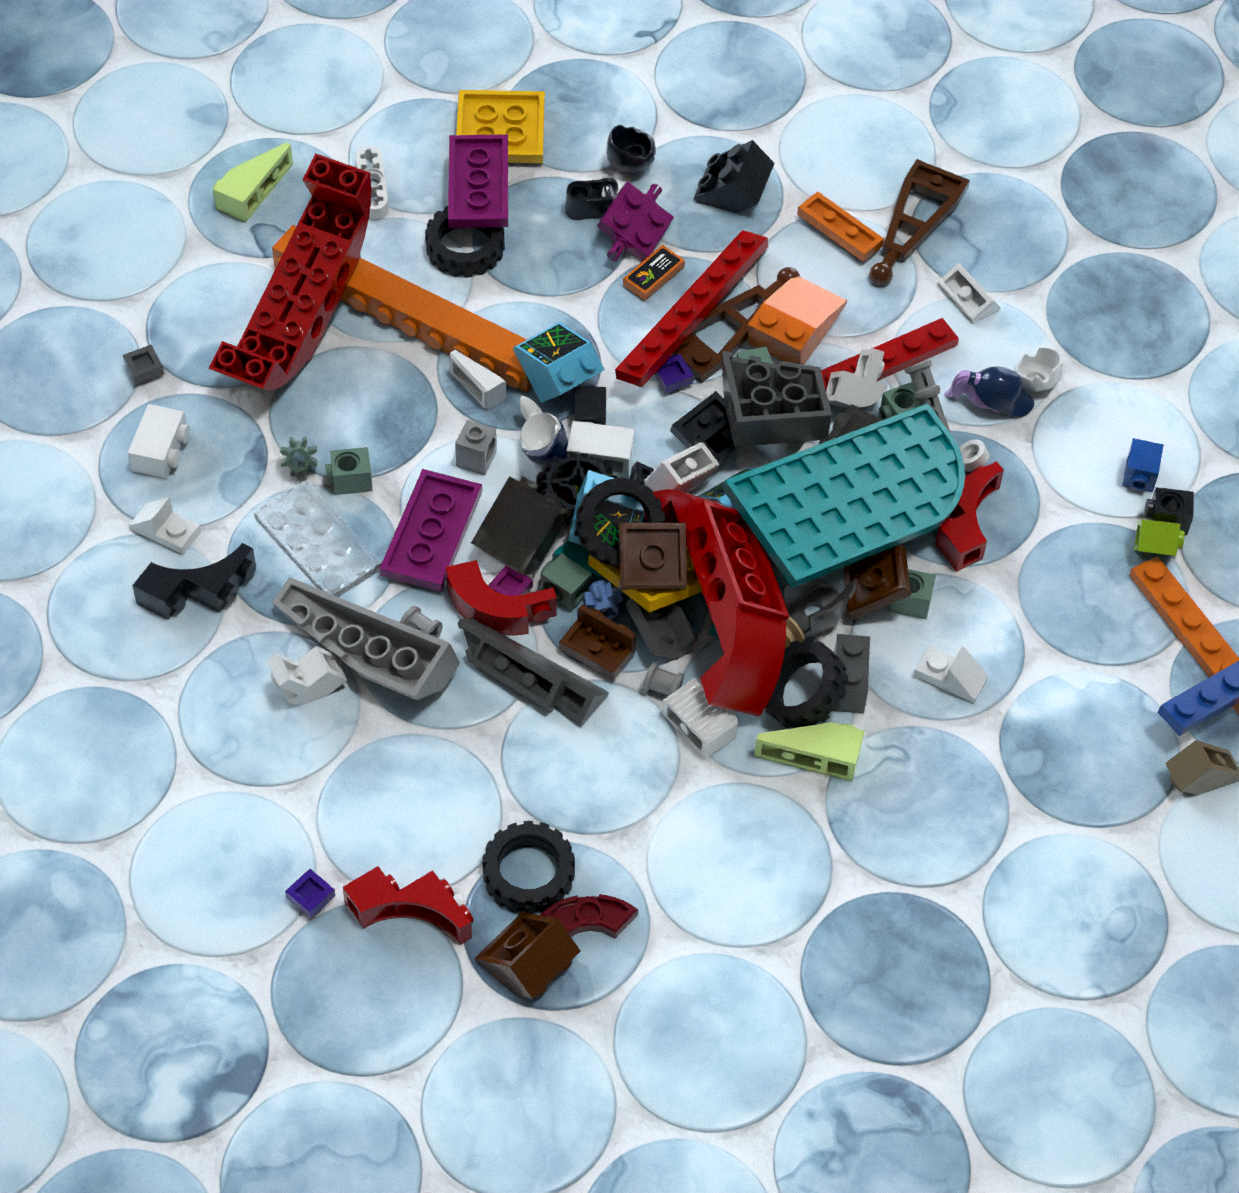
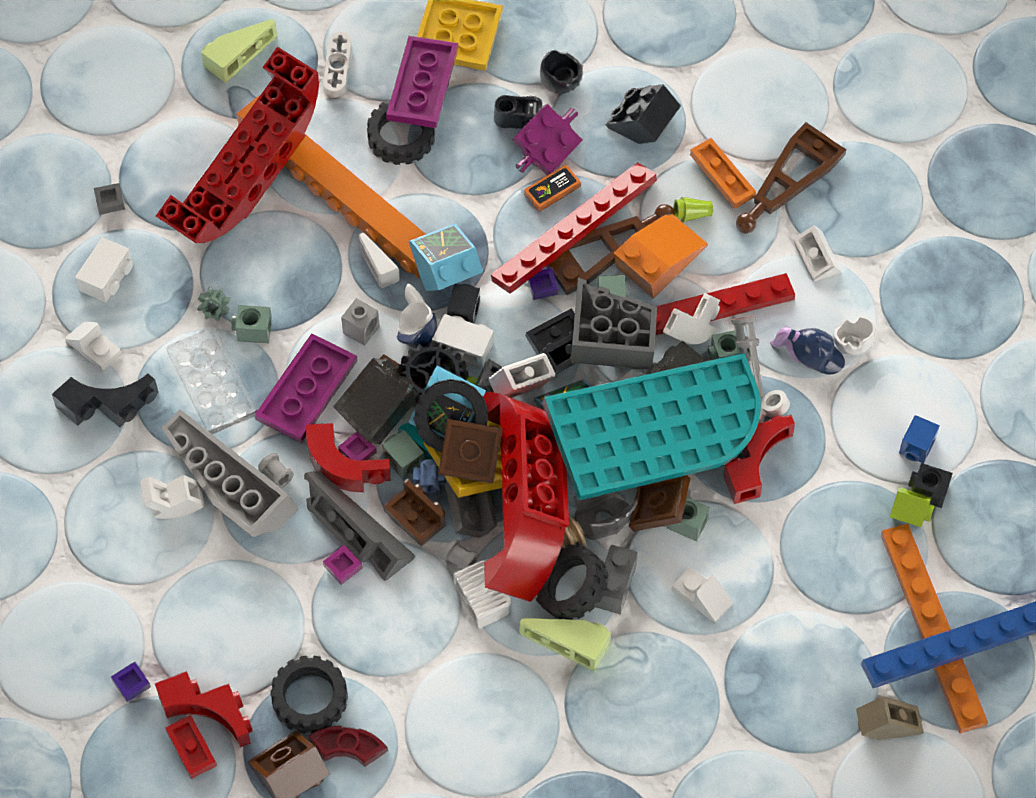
camera: 15 degrees right, 5 degrees up
none -> red plate [165,715,217,779]
none -> magenta plate [323,545,362,585]
none -> lime cone [673,197,713,222]

